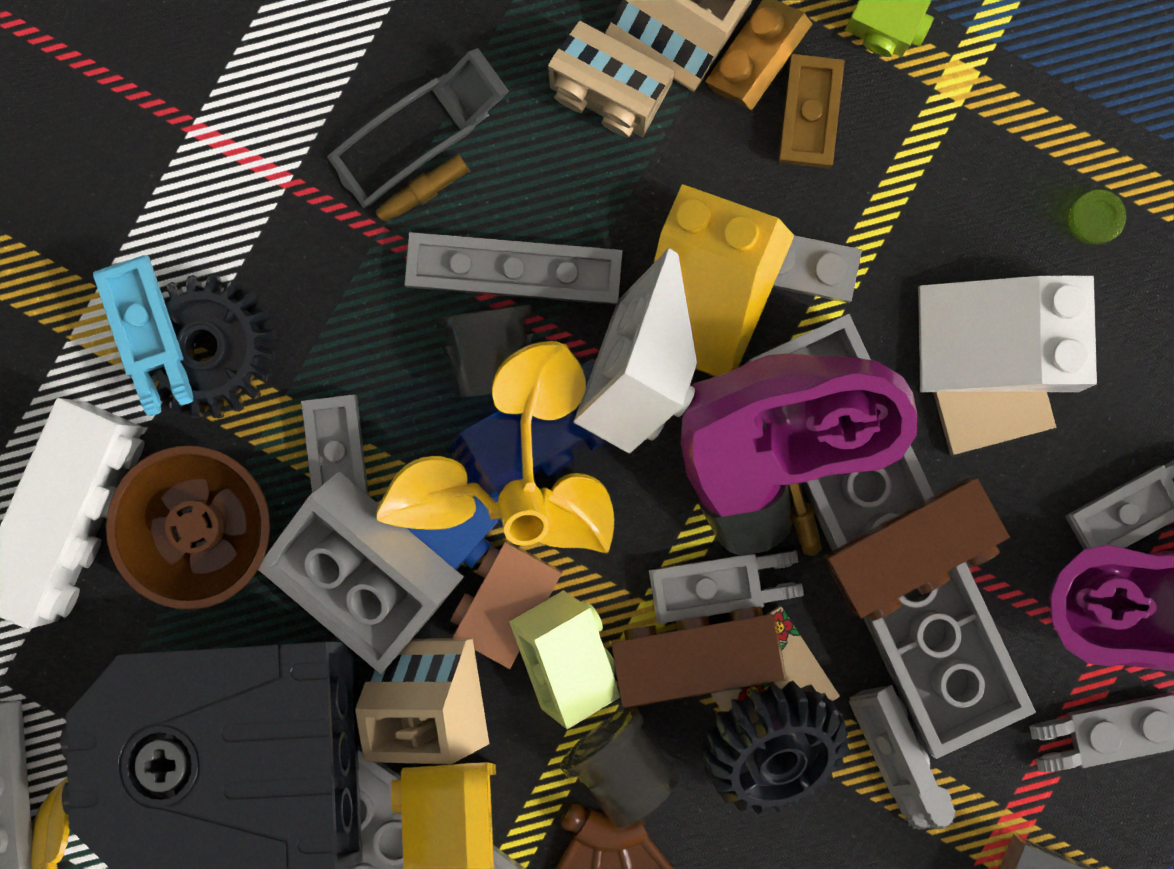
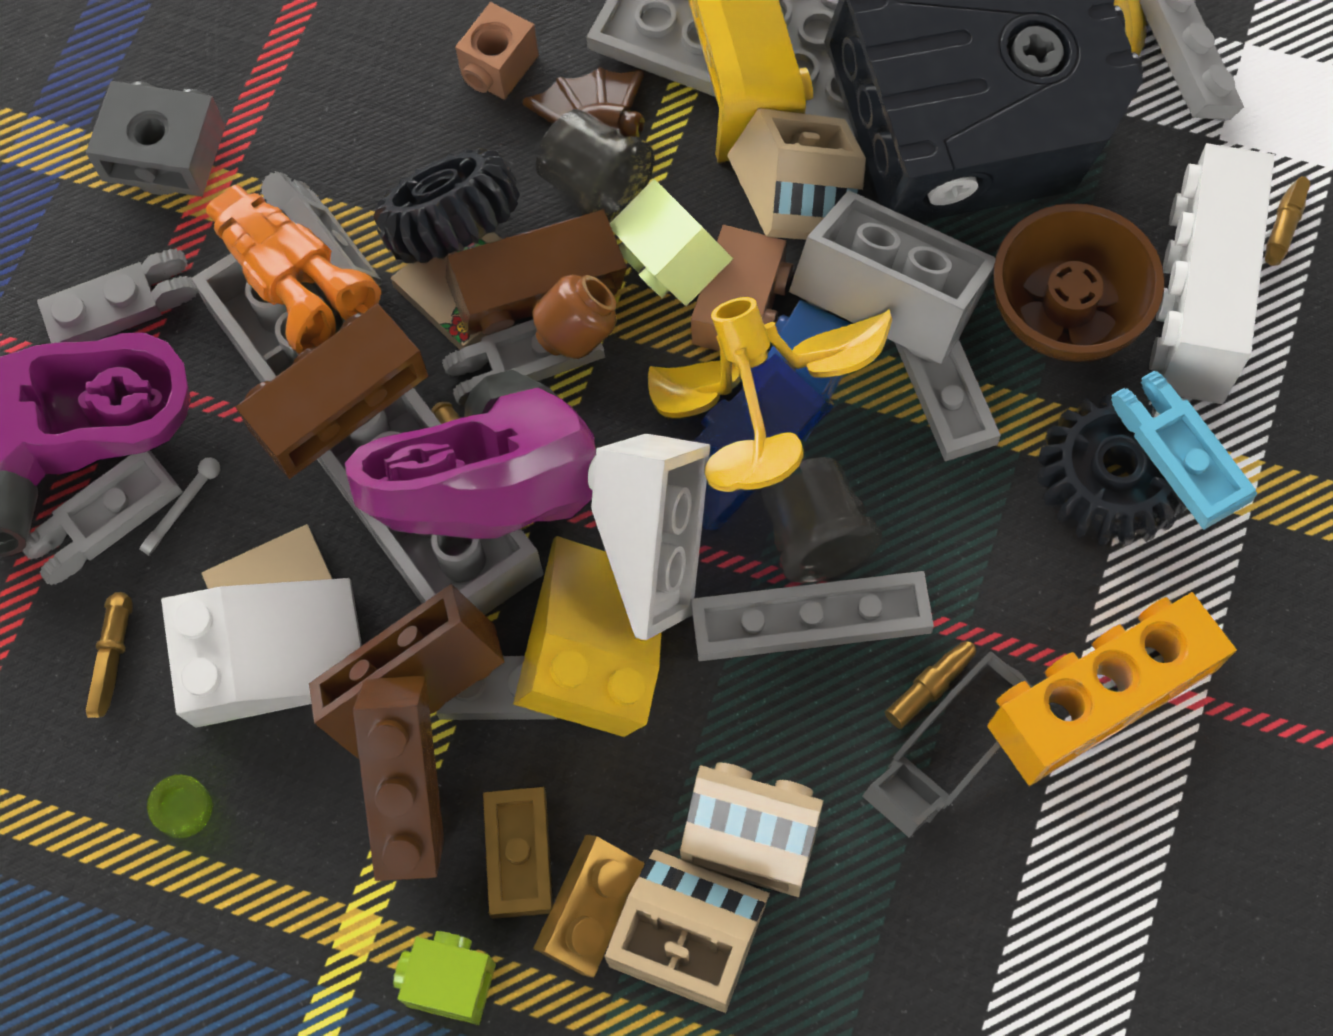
camera: 170 degrees right, 20 degrees down
none -> pearl gold piece [86,592,133,718]
none -> light grey hinge [139,457,221,556]
none -> orange piece [206,185,381,354]
none -> reddish brown brick [309,584,504,759]
none -> reddish brown brick [353,675,444,881]
none -> dark orange head [533,275,617,359]
none -> light orange brick [987,592,1237,786]

